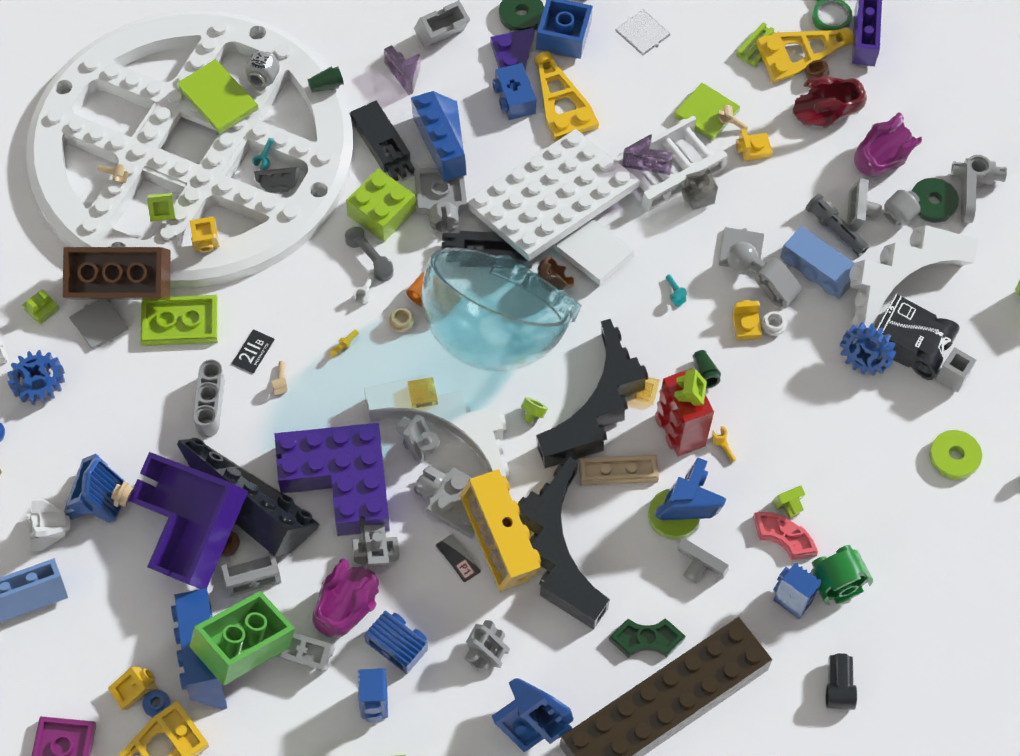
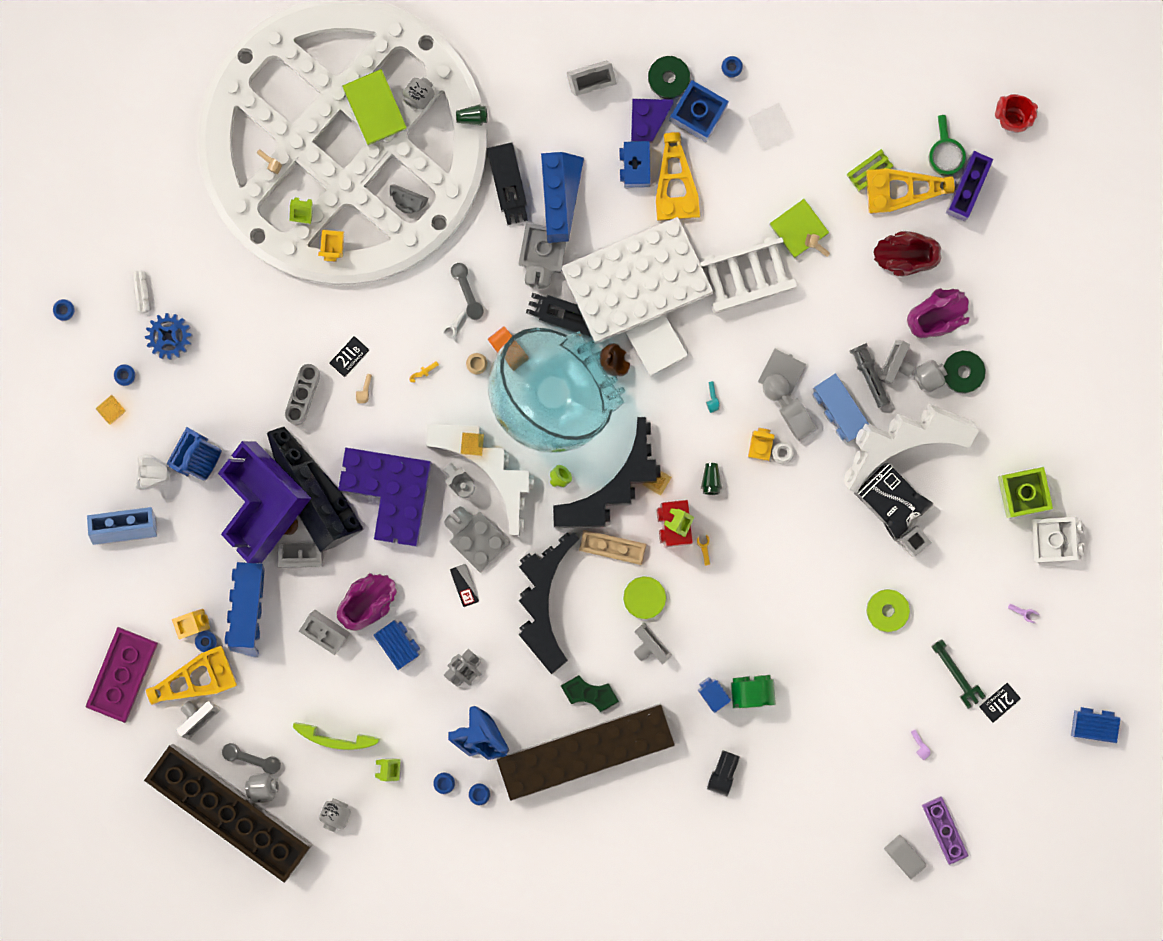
camera: 20 degrees right, 25 degrees up
lime tile [22,289,60,325] -> none
reddish brown brick [63,247,171,300] -> none
light grey piece [69,300,128,350] -> none
tan plate [111,481,133,507] -> none
lime tile [141,295,218,346] -> none
bright green brick [190,591,295,686] -> none
teal hand [252,138,274,170] -> none
lime brick [346,169,416,242] -> none
light grey piece [352,524,400,569] -> none
blue brick [358,668,388,723] -> none
clear purple slope [384,45,421,95] -> none
yellow brick [459,469,541,592] -> none
clear purple slope [623,134,673,175] -> none
blue piece [654,457,726,520] -> none
clear smoke brick [682,168,718,210] -> none
yellow bracket [736,129,773,162] -> none
coral tile [753,512,818,560] -> none
lime tile [772,485,806,519] -> none
reddish brown tile [805,60,830,79] -> none
blue gear [840,322,896,376] -> none
light grey piece [951,155,1007,223] -> none

